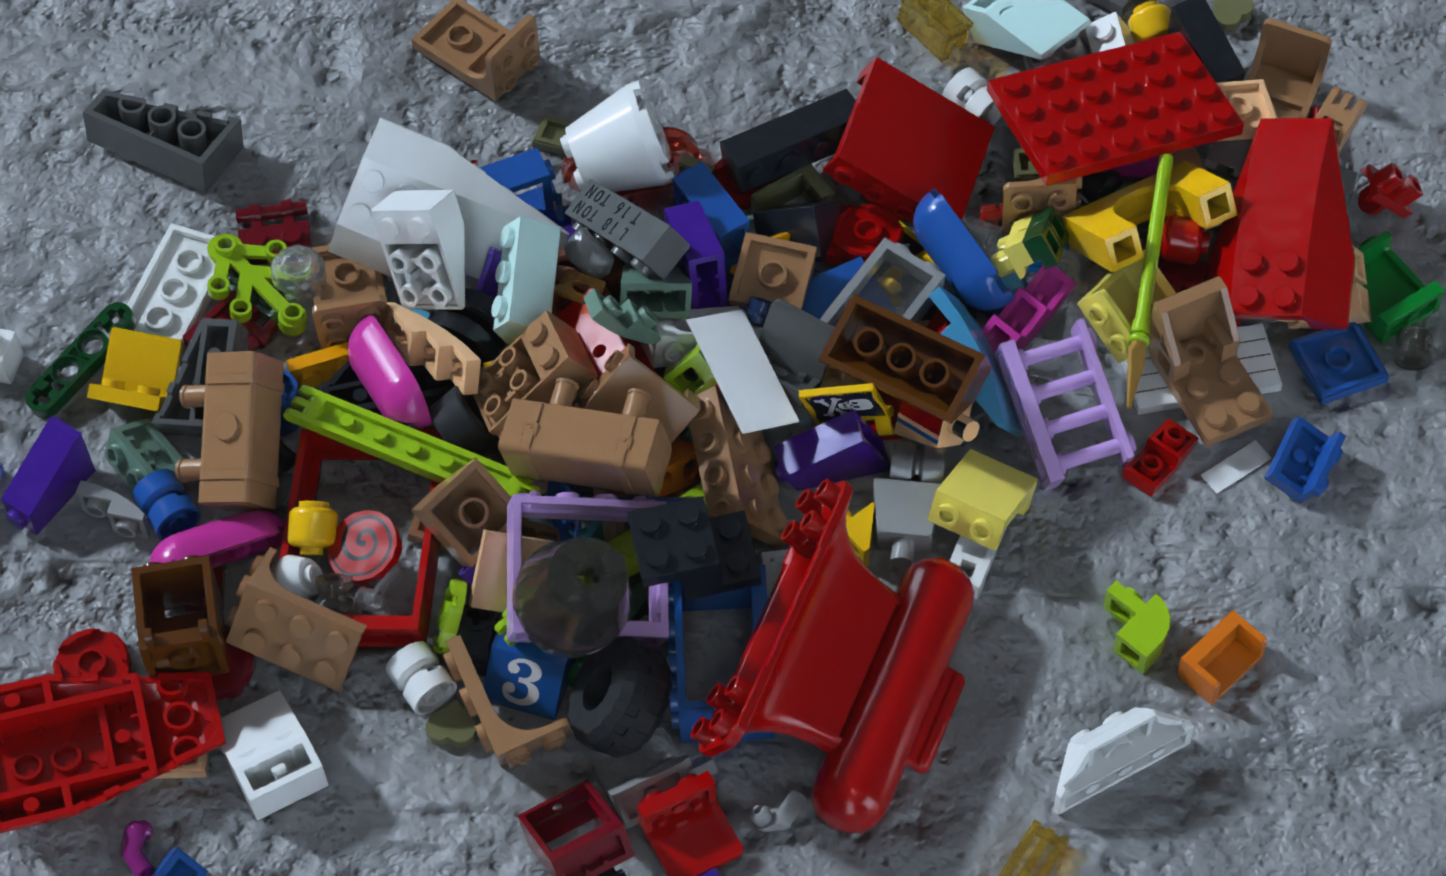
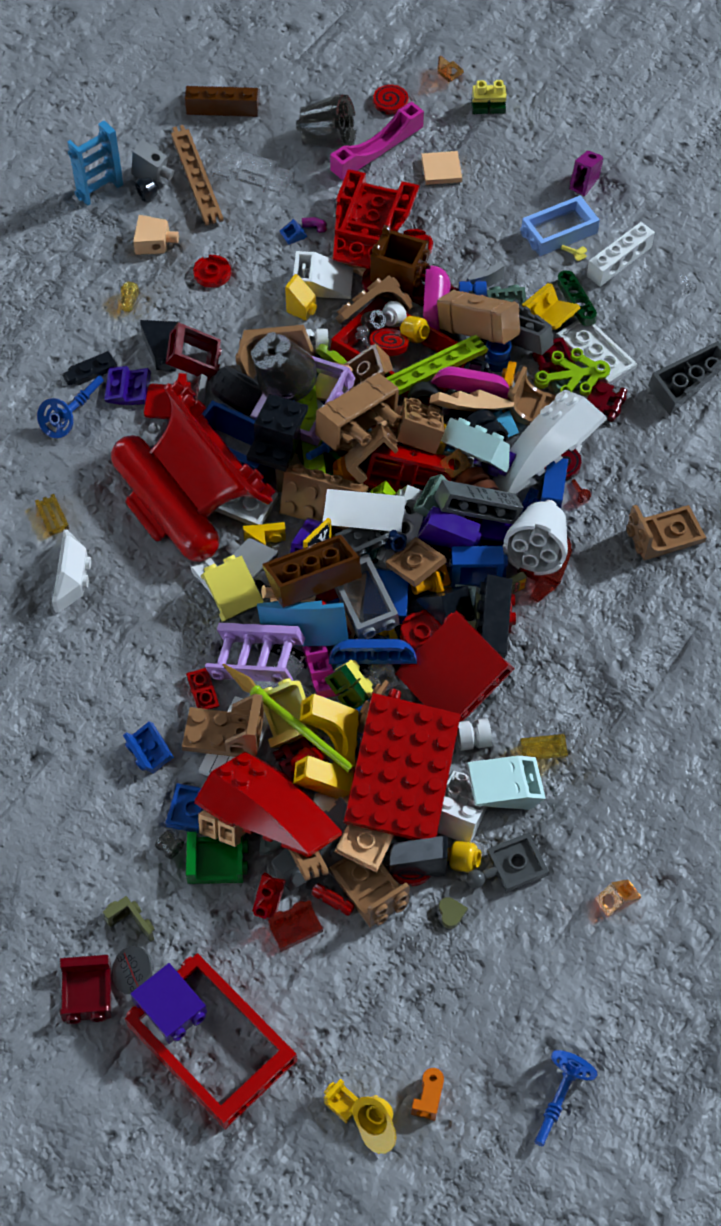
camera: 120 degrees right, 0 degrees up
dark purple slope [1,415,96,535] -> none
clear hair [270,245,327,302] -> none
white slope [370,190,465,310] -> none
olive tile [532,115,573,157] -> none
dark grey hair [564,227,615,281] -> none
sand green slope [583,288,661,344] -> none
lime brick [1103,580,1170,675] -> none
orange panel [1177,610,1268,705] -> none
white sticker [1200,440,1272,494] -> none
none -> clear red bracket [268,900,323,952]
none -> yellow slope [285,274,317,321]

